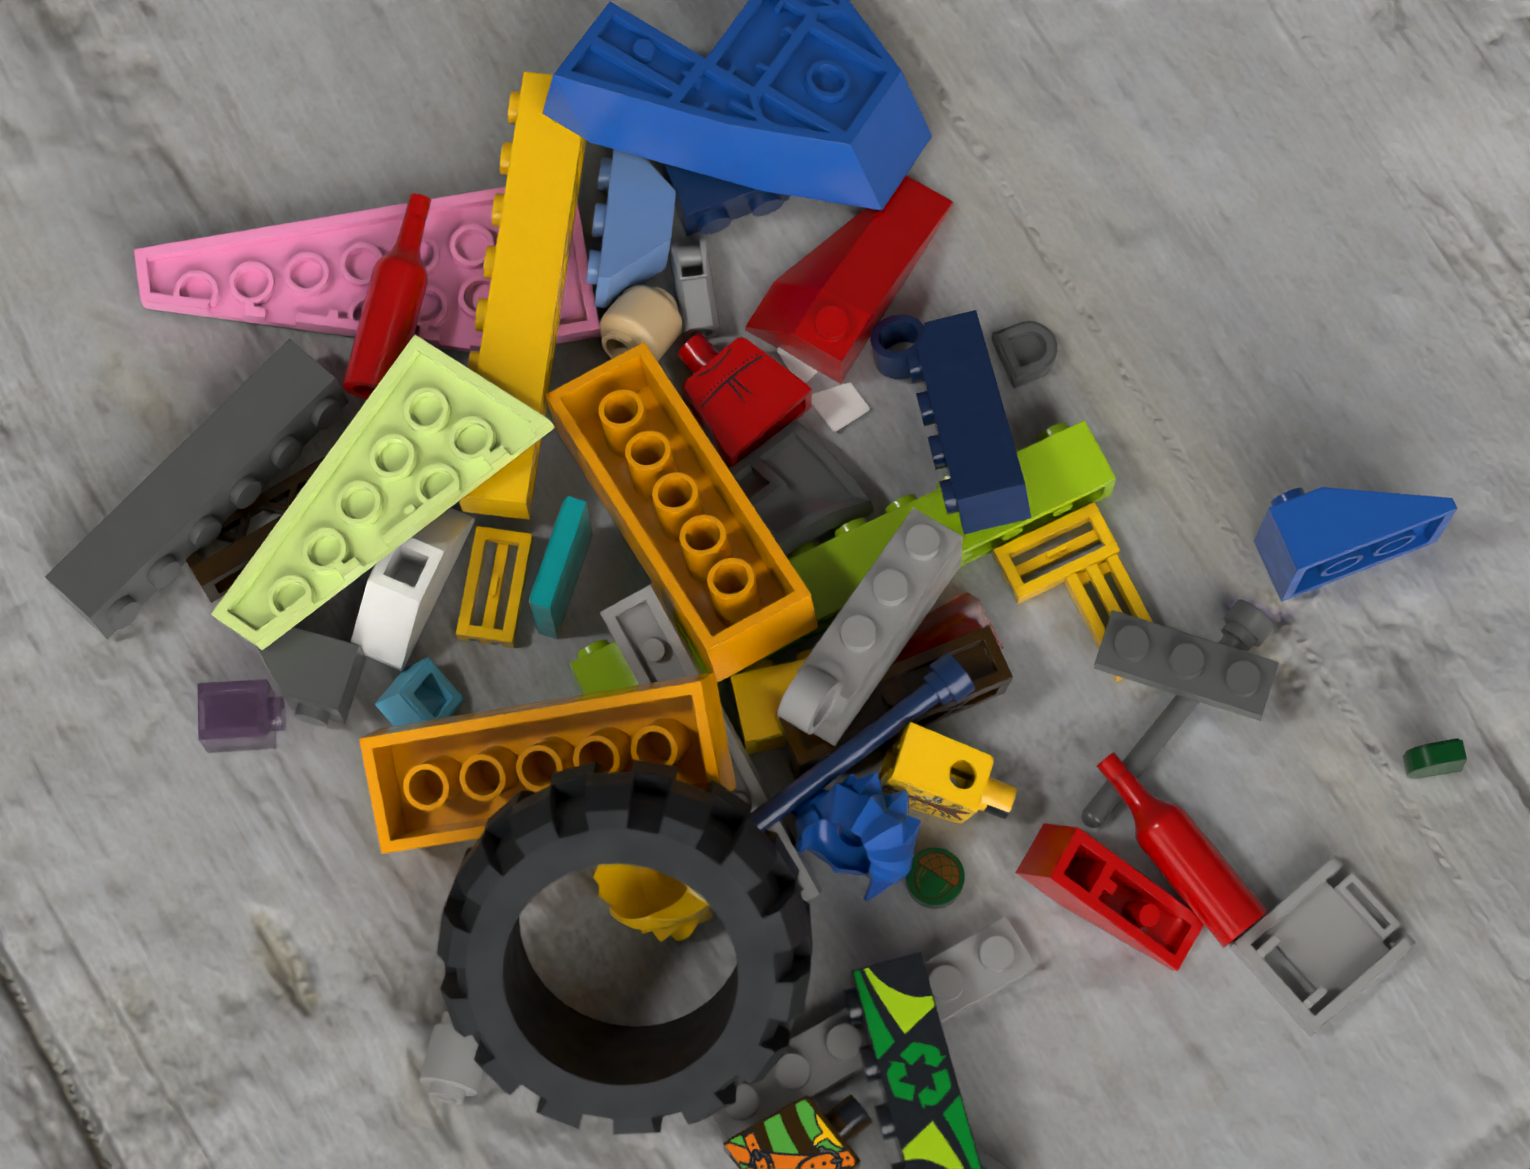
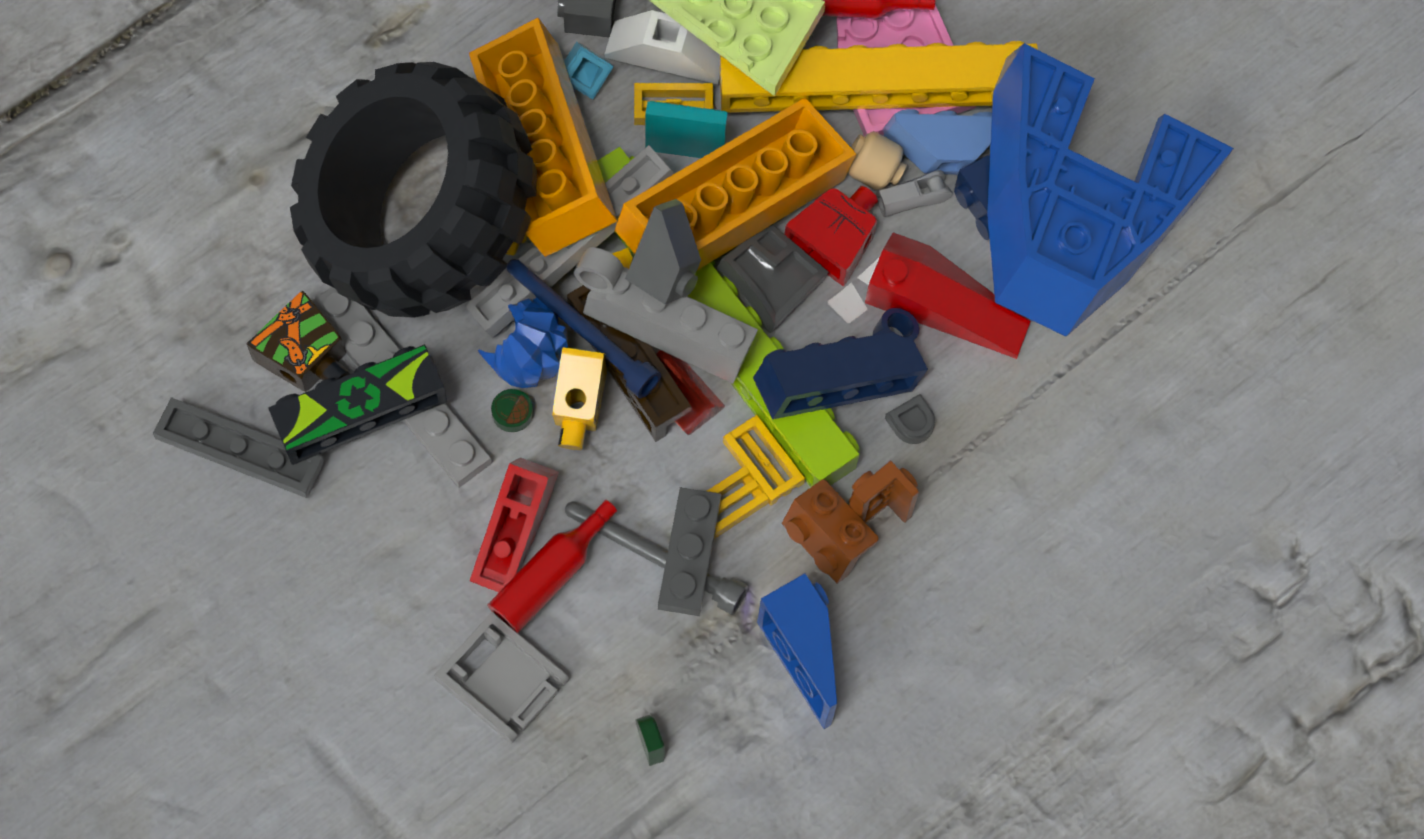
camera: 75 degrees right, 5 degrees down
none -> dark grey slope [625,199,701,304]
none -> dark orange bracket [781,480,879,584]
none -> dark orange bracket [848,460,919,523]

